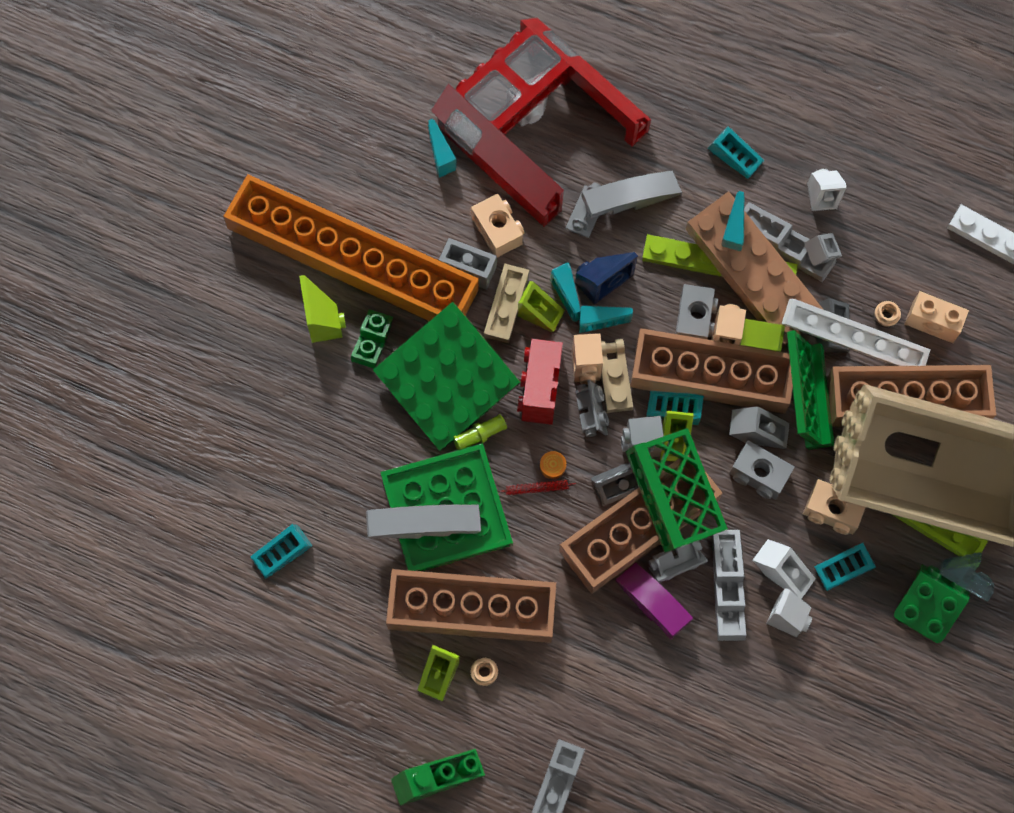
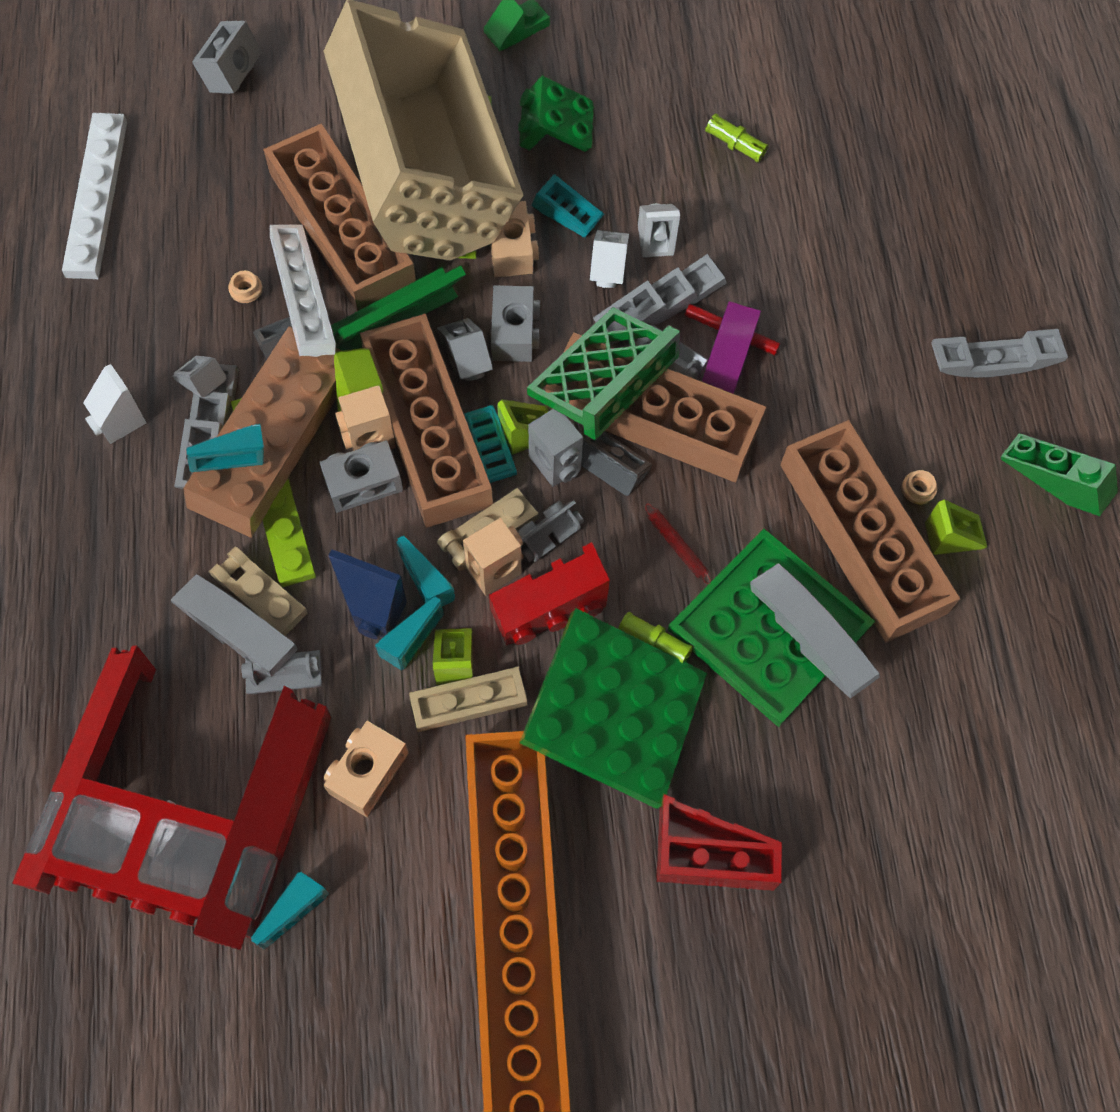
camera: 120 degrees left, 5 degrees down
teal slope [250,524,312,578] -> none
lime slope [299,275,346,343] -> none
green slope [351,309,393,368] -> none
light grey brick [439,238,497,290] -> none
orange tile [540,451,566,479] -> none
teal slope [708,126,765,179] -> none
light nougat brick [905,291,969,343] -> none
clear light blue slope [939,552,994,602] -> none
none -> tan plate [209,546,308,636]
none -> red wedge [656,794,782,891]
none -> red bar [685,304,781,356]
none -> lime pin [705,113,769,163]

